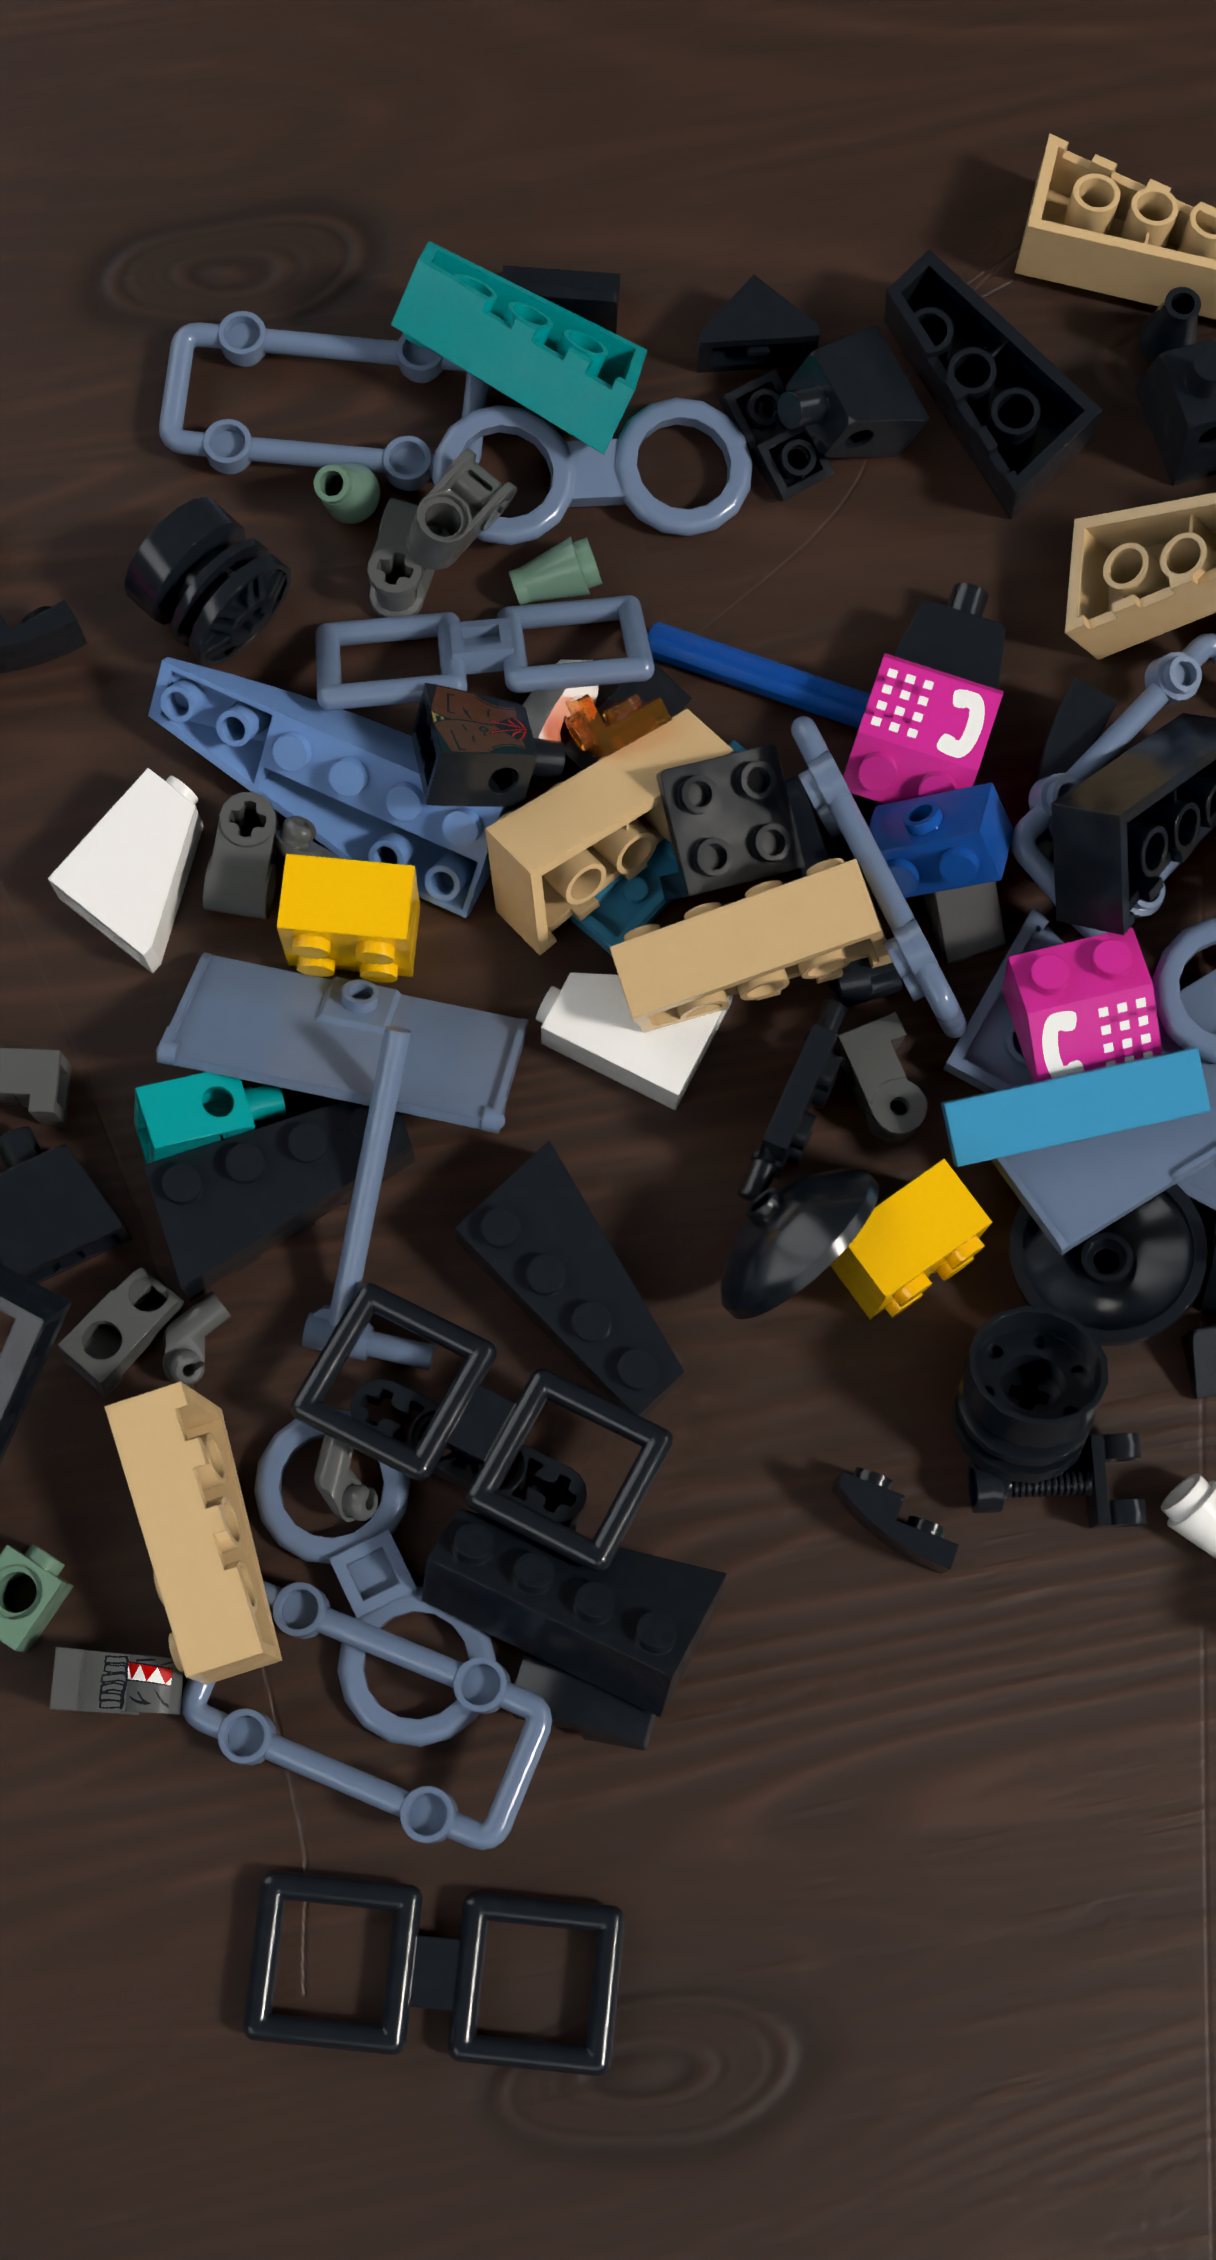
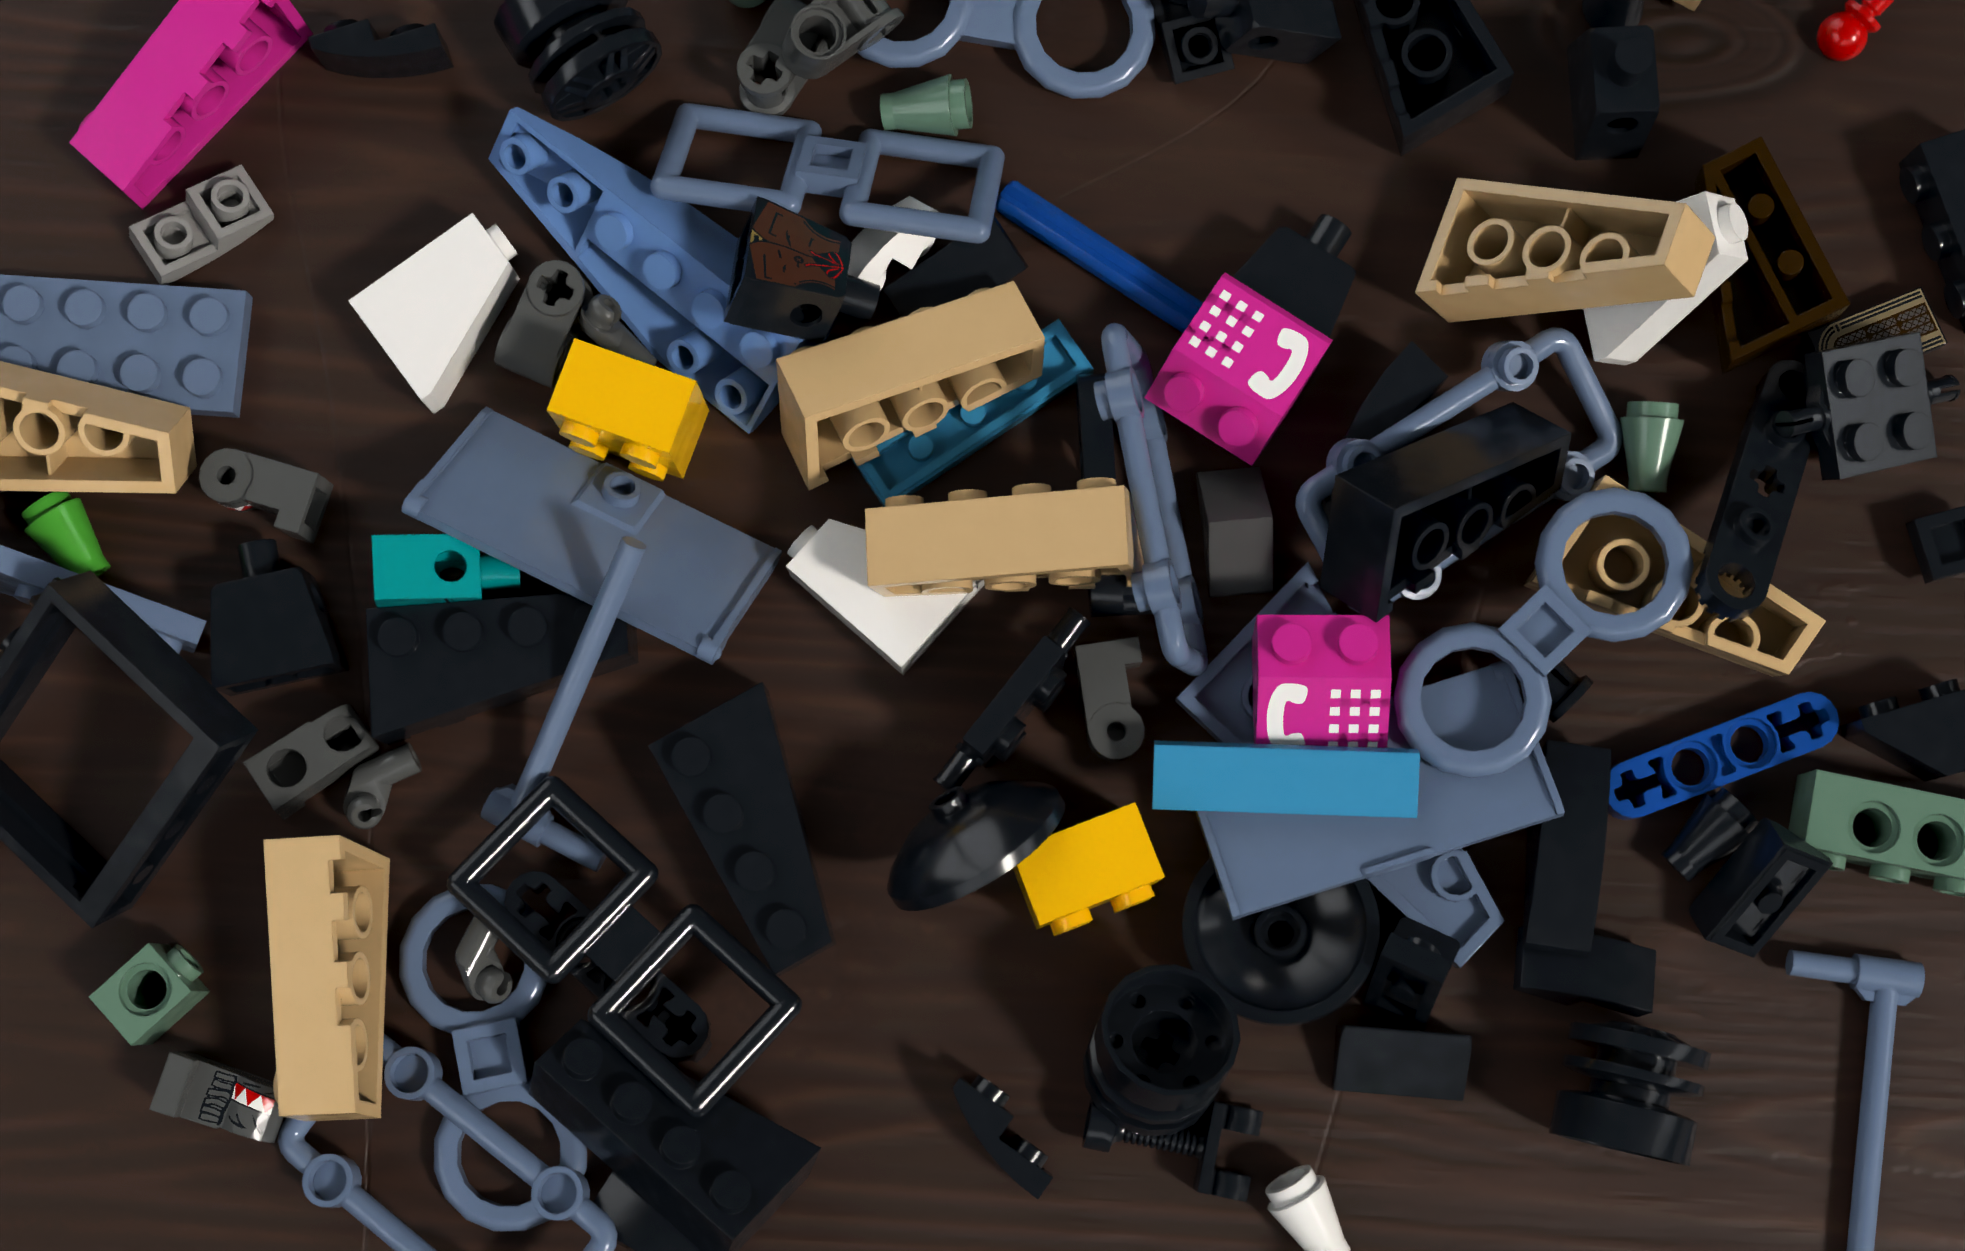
camera: 20 degrees right, 5 degrees up
clear orange bracket [565,693,672,757] -> none
black bracket [656,744,805,901] -> none
blue brick [869,783,1014,898] -> none

